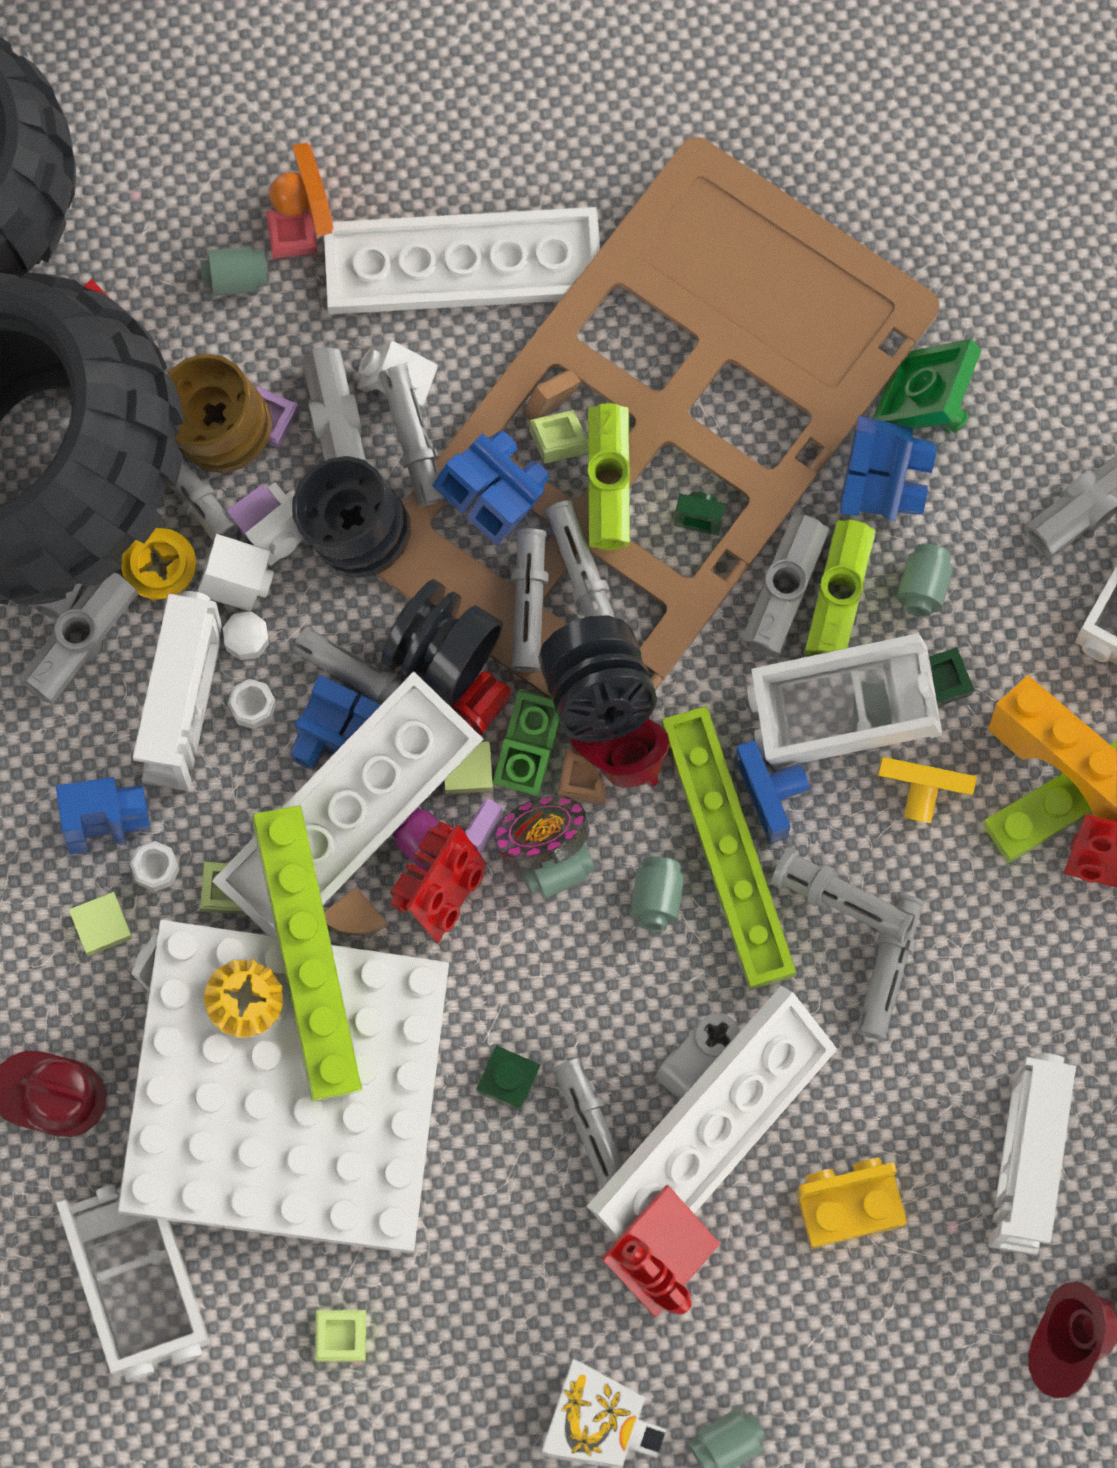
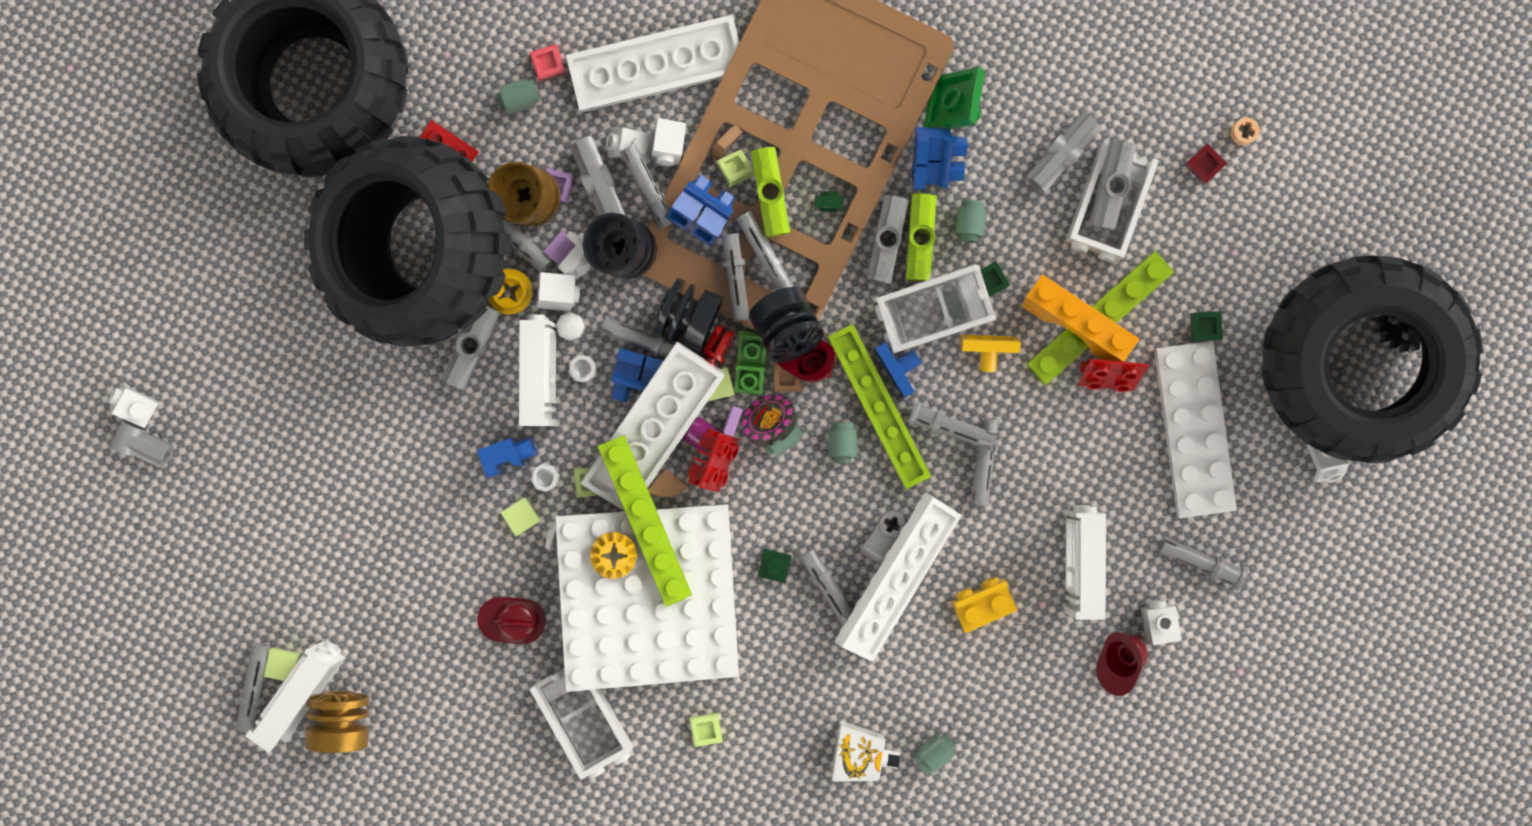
camera: 10 degrees left, 15 degrees up
orange tile [269,142,334,237] -> none
hinge [601,1184,720,1318] -> none
none -> white brick [650,118,686,167]

